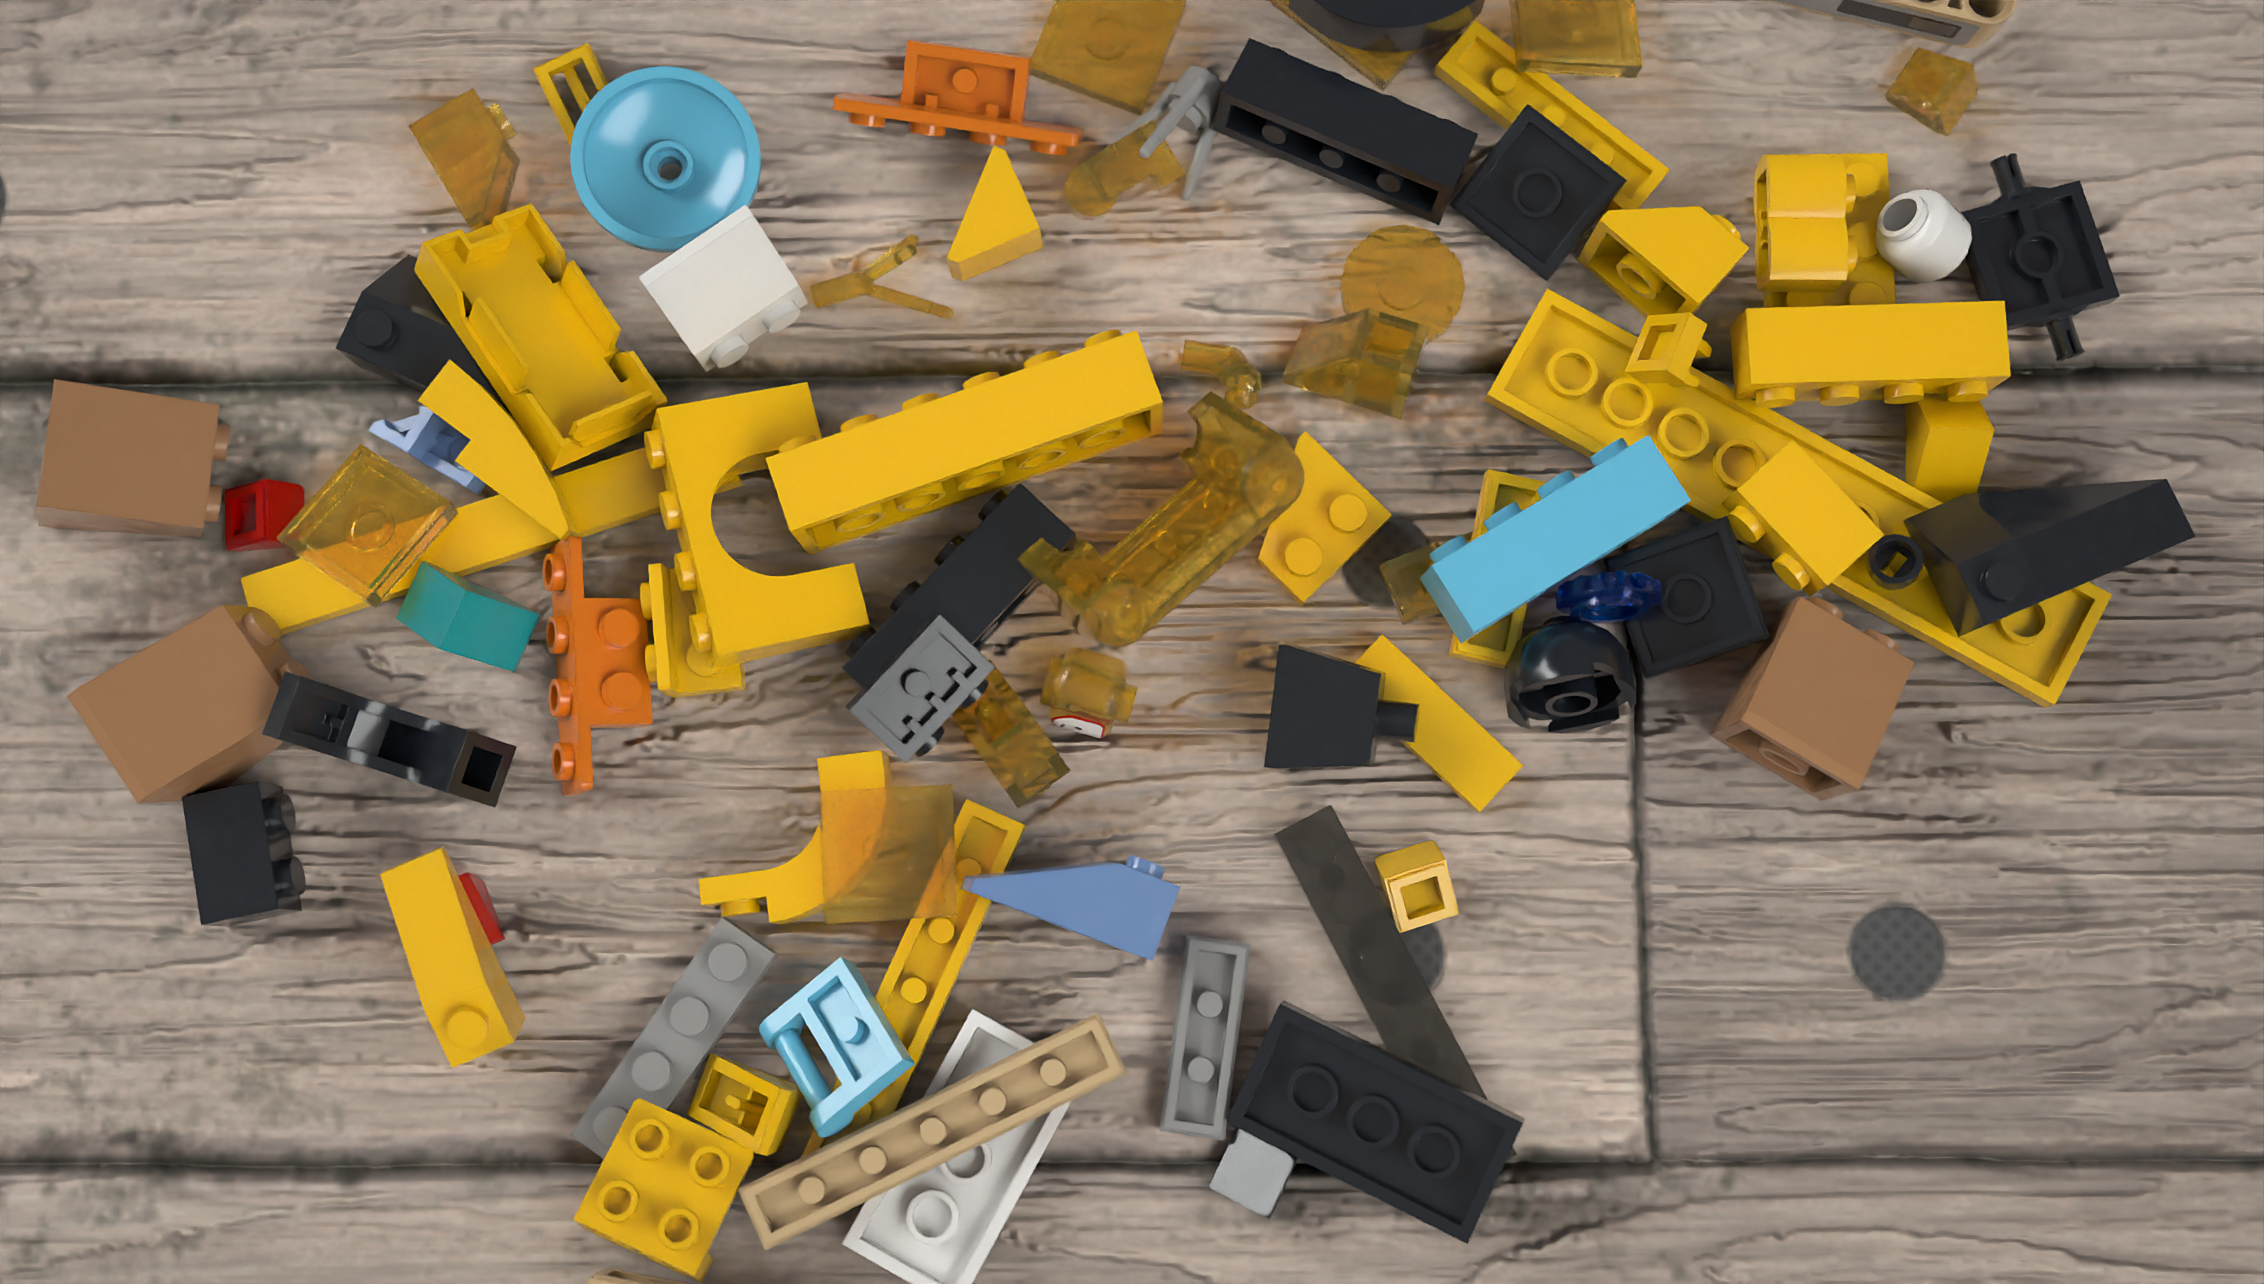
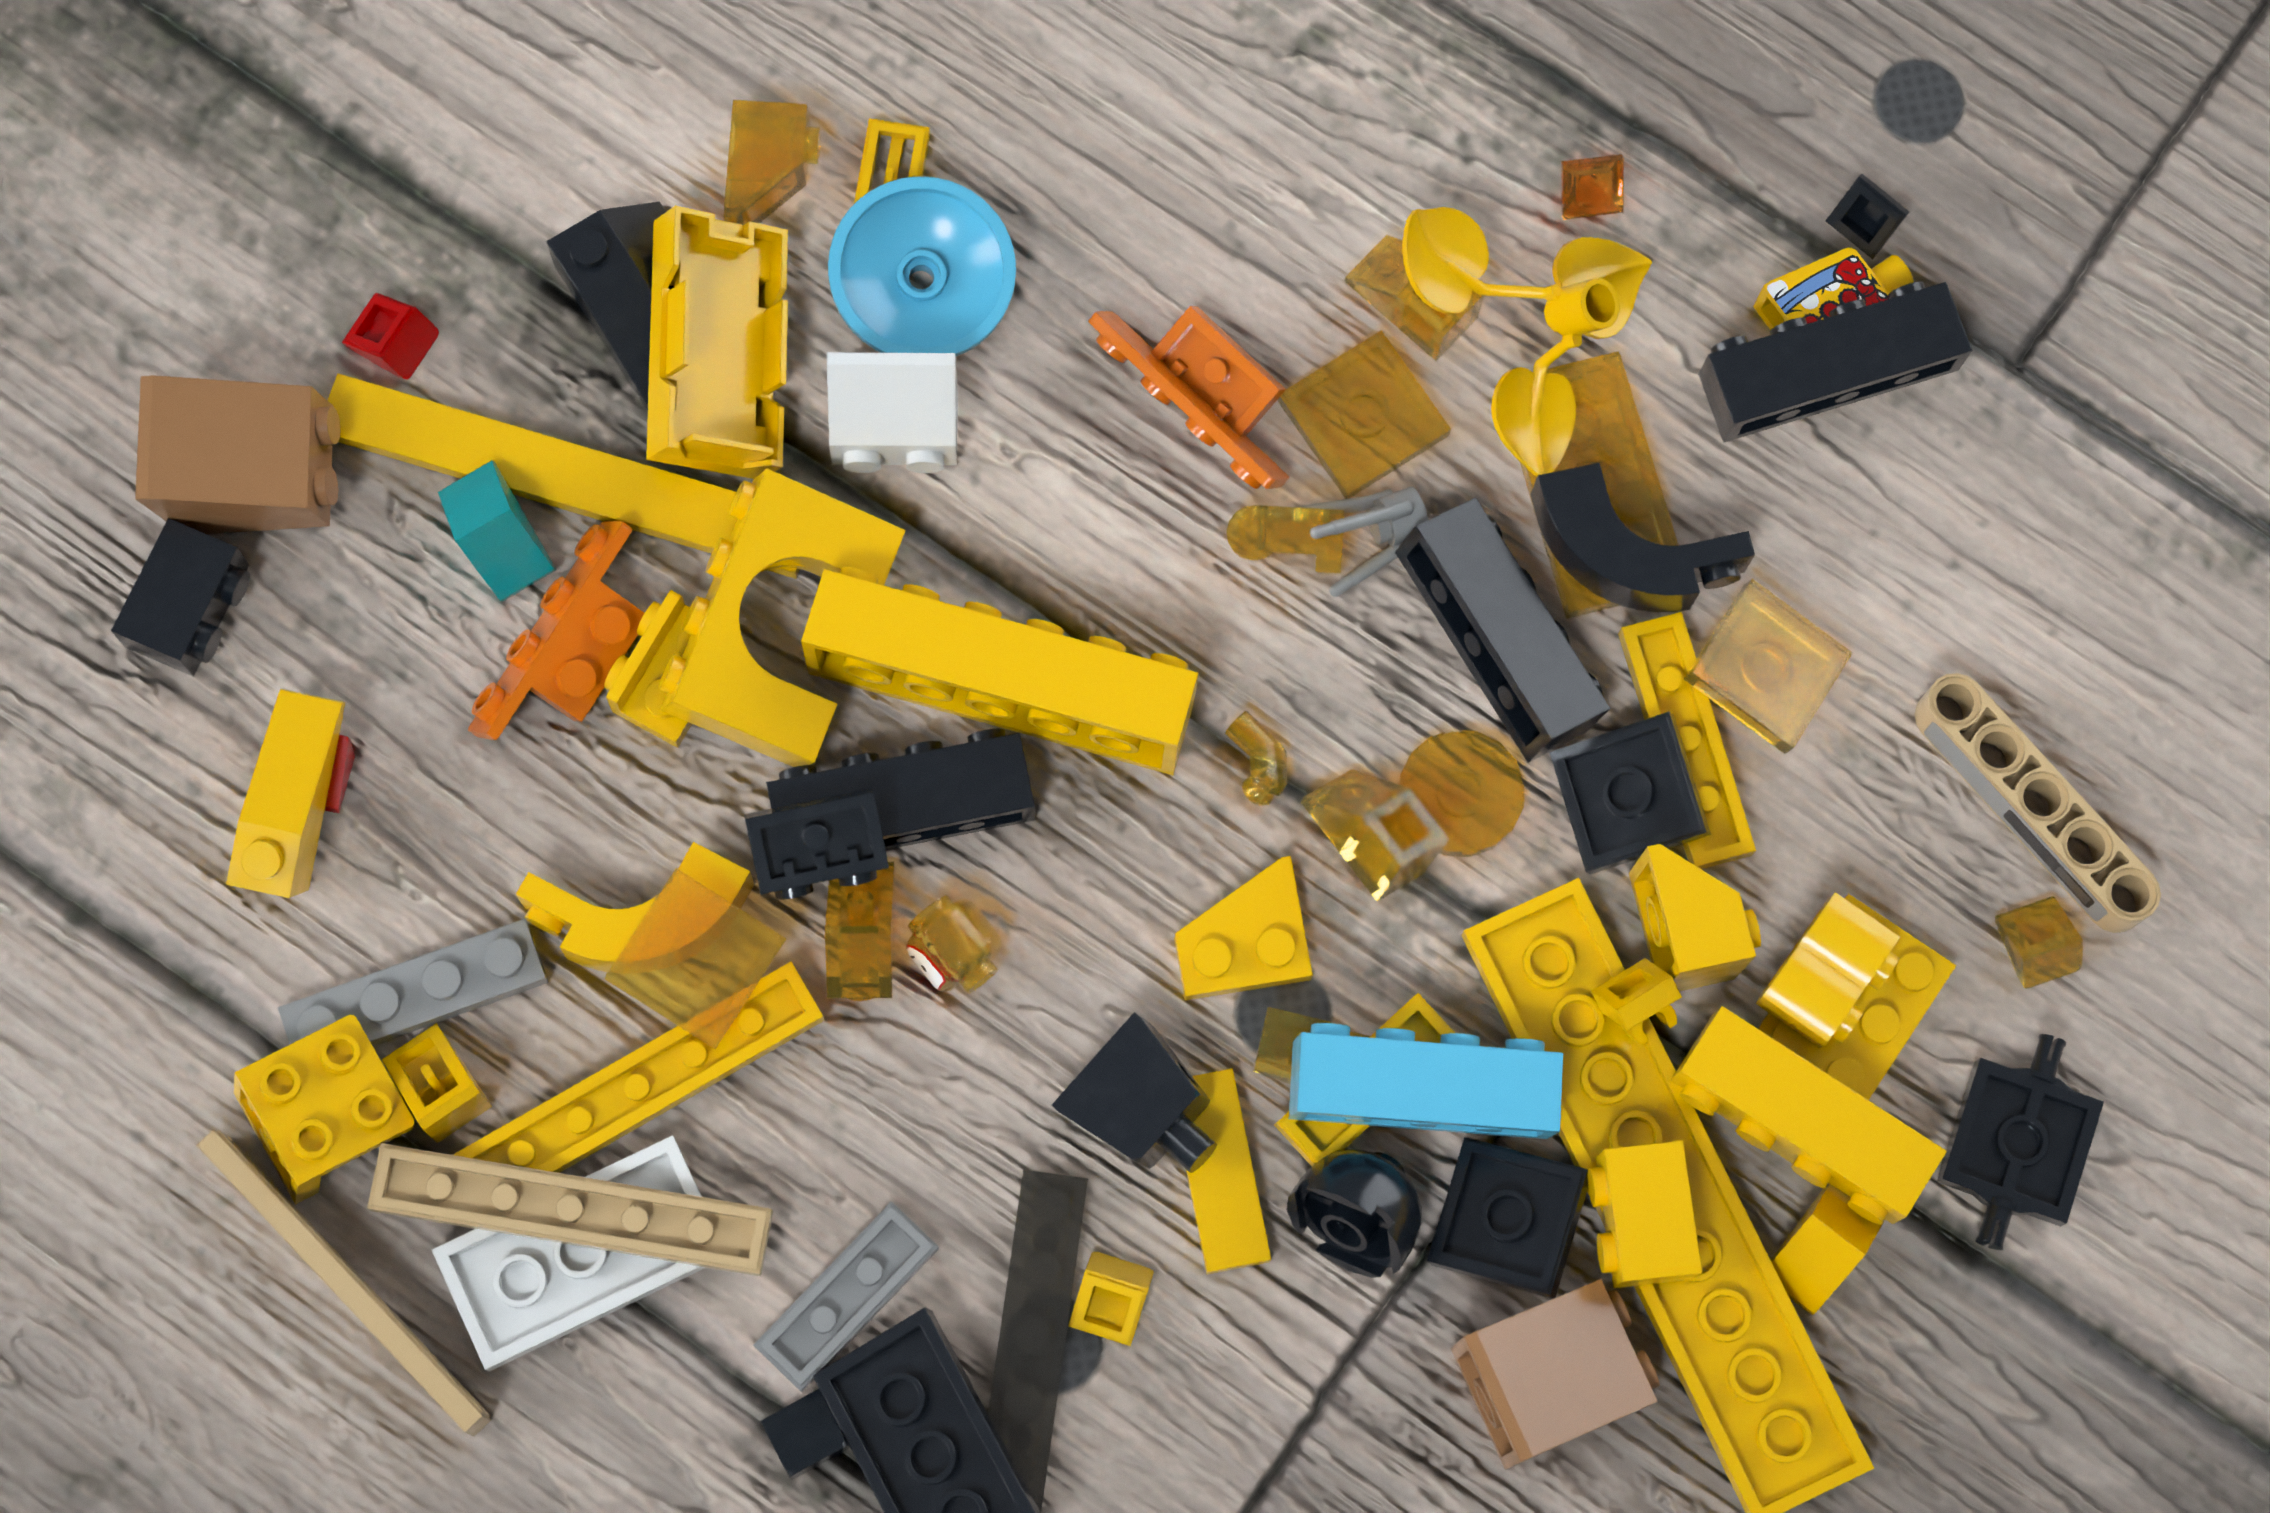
camera: 25 degrees right, 5 degrees down
medium nougat slope [36,379,230,538] -> none
black arch [262,671,517,807] -> none
clear yellow tile [276,444,459,608] -> none
medium blue slope [368,406,486,495] -> none
yellow slope [417,360,577,541] -> none
medium azure plate [759,957,915,1137] -> none
clear yellow plant [810,234,954,319] -> none
yellow slope [946,146,1043,281] -> none
medium blue slope [960,855,1180,961] -> none
clear yellow windscreen [1017,391,1304,647] -> none
clear blue gear [1556,570,1662,623] -> none
black hinge [1867,534,1923,590] -> none
white head [1875,189,1972,283] -> none
black wedge [1903,479,2196,637] -> none

